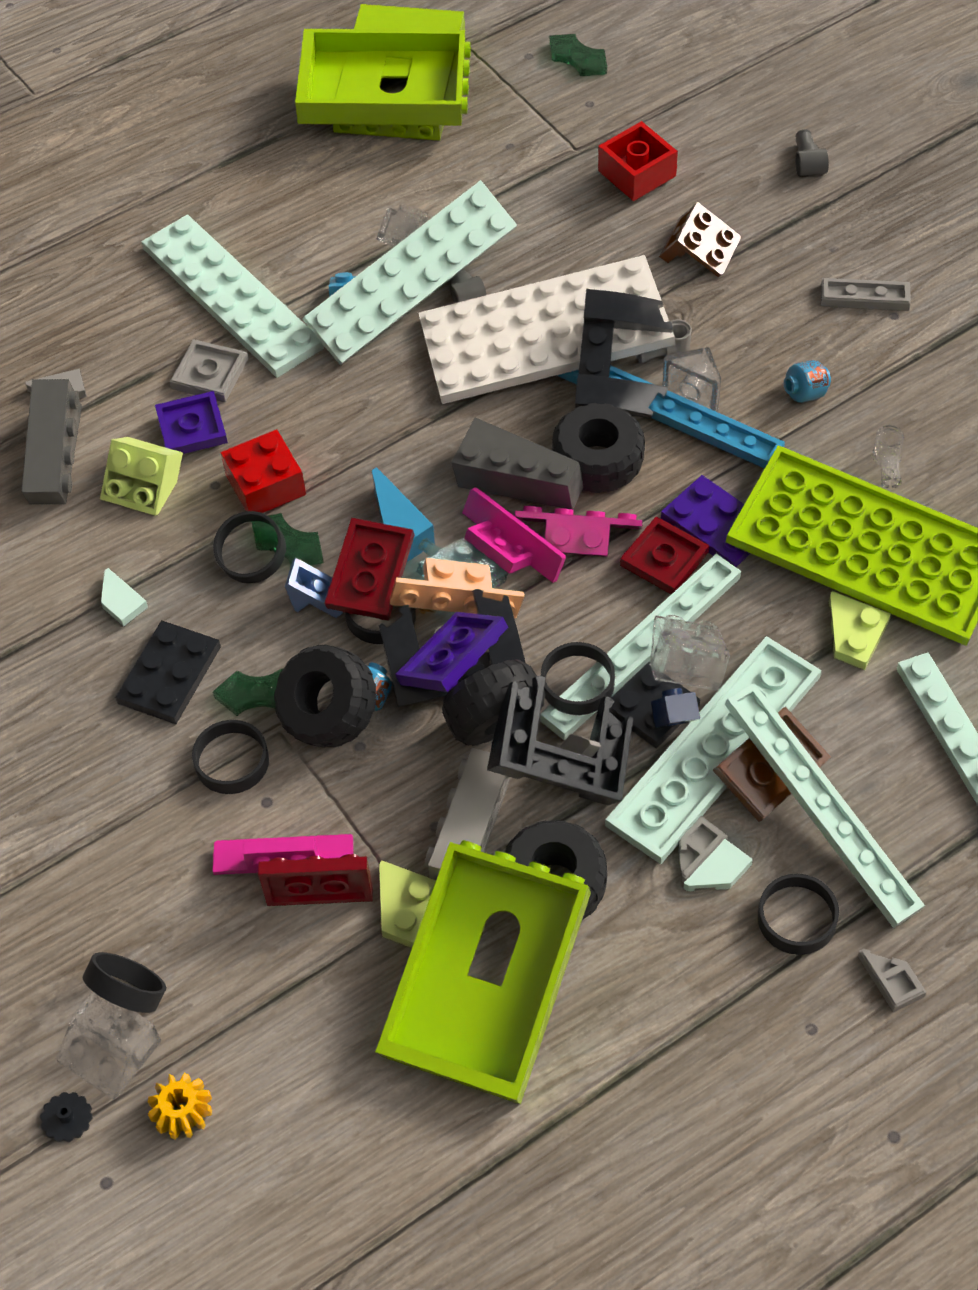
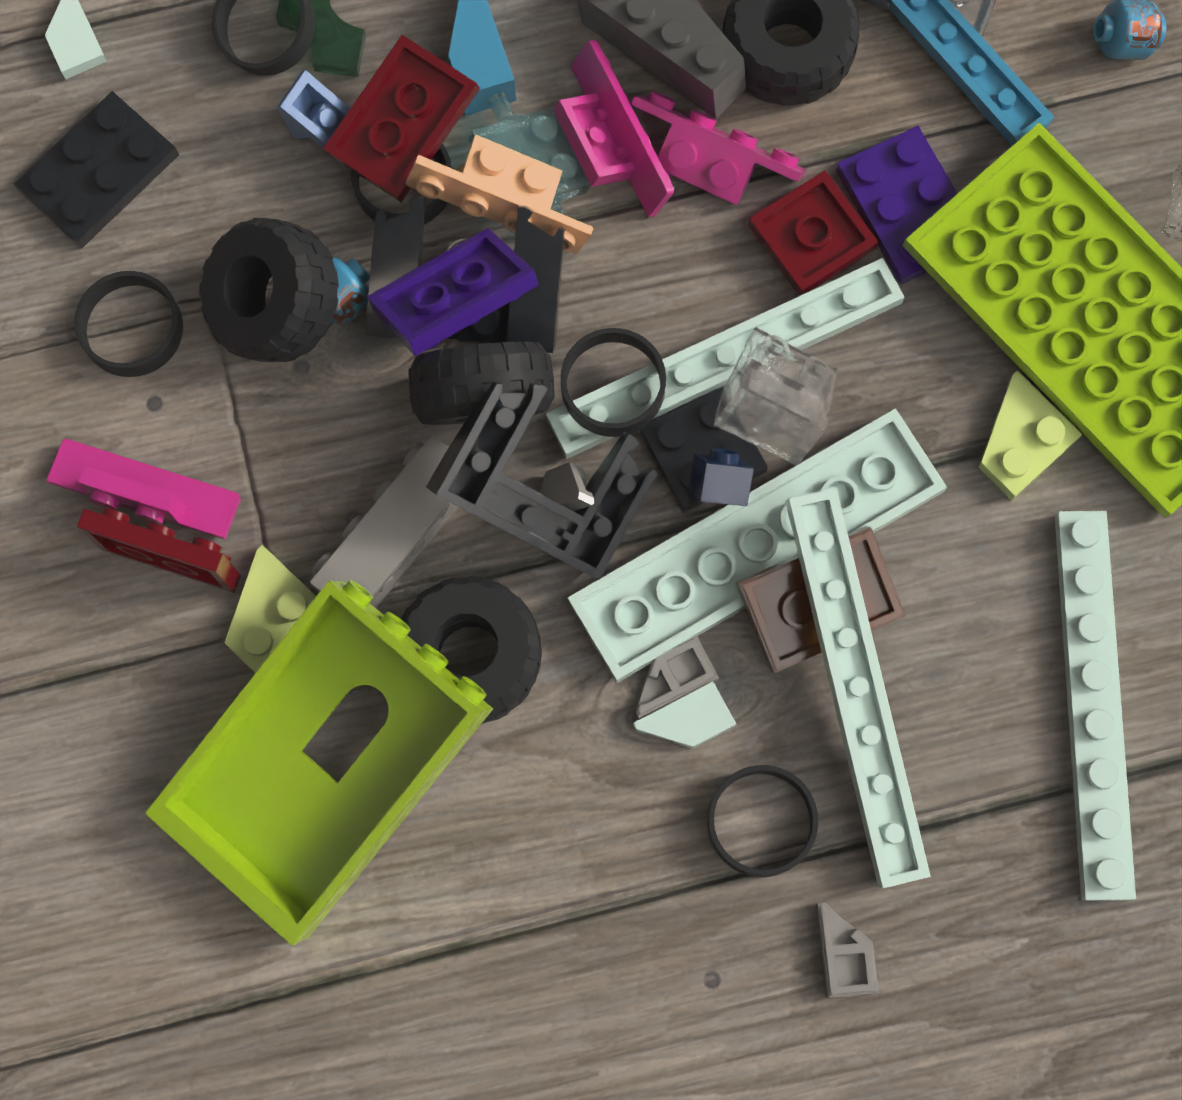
camera: 20 degrees right, 20 degrees up
clear green tile [213,668,283,716] -> none

